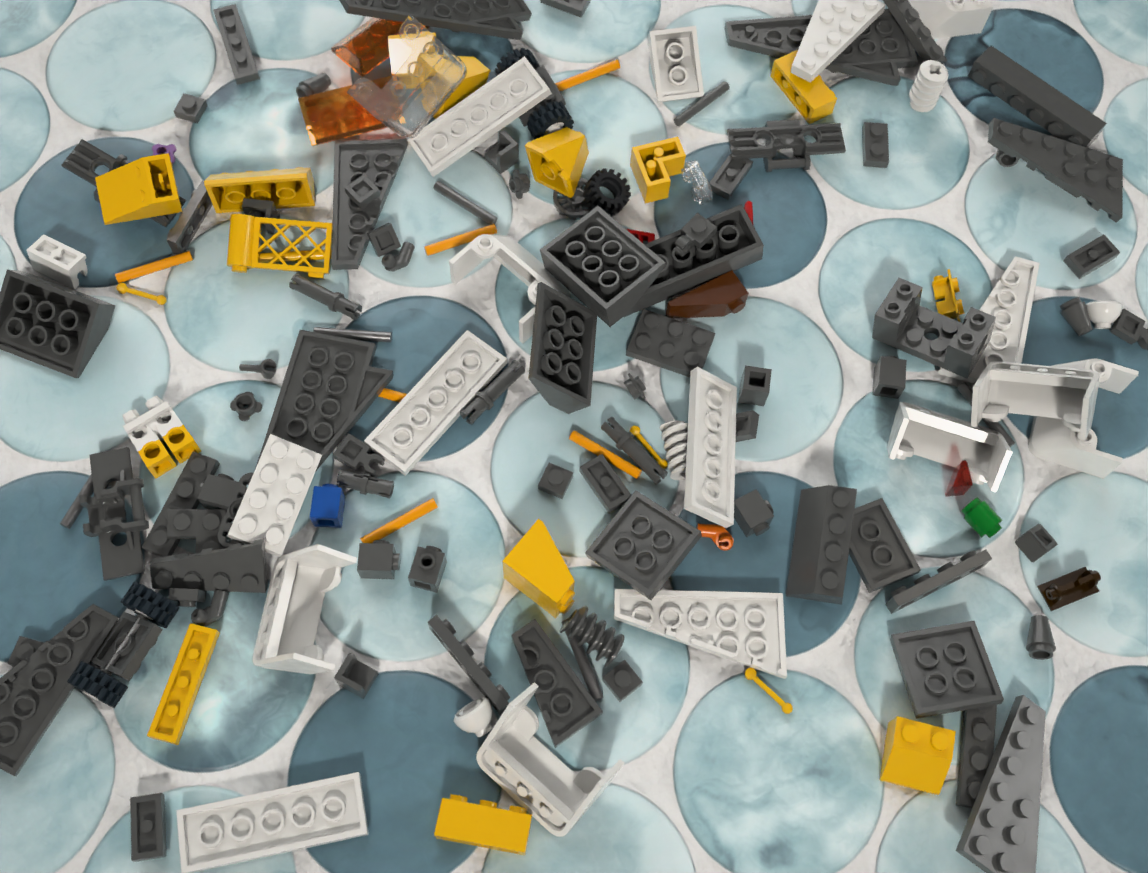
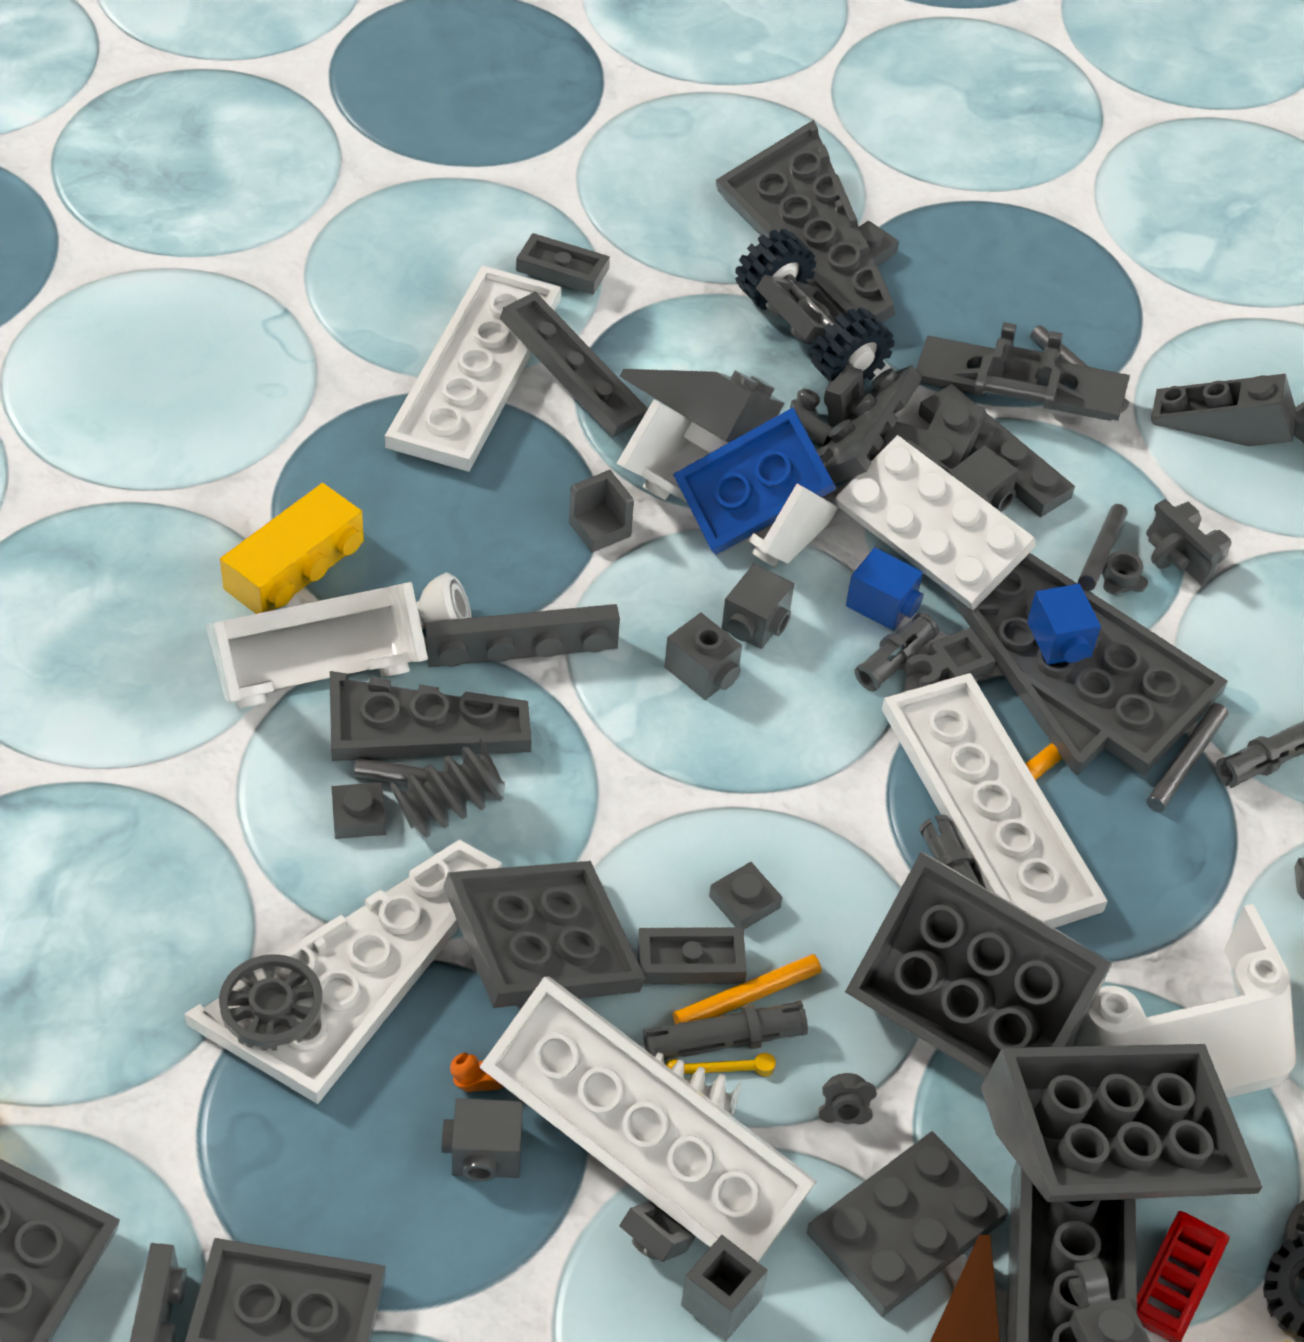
camera: 120 degrees right, 15 degrees down
hips [123,396,201,479] -> none
yellow plate [147,623,220,745] -> none
dark grey hand [239,359,276,379] -> none
light orange bar [360,498,438,543] -> none
yellow slope [502,519,575,618] -> none
yellow hinge [744,667,793,714] -> none
dark grey slope [786,485,857,605] -> none
none -> dark grey wheel [219,954,323,1051]
none -> dark grey plate [500,291,648,438]
none -> dark grey slope [619,369,785,442]
none -> blue plate [673,407,837,555]
none -> blue brick [1027,584,1101,665]
none -> flat silver bar [1078,504,1128,591]
none -> dark grey hips [1146,499,1232,586]
none -> dark grey slope [1151,373,1297,446]

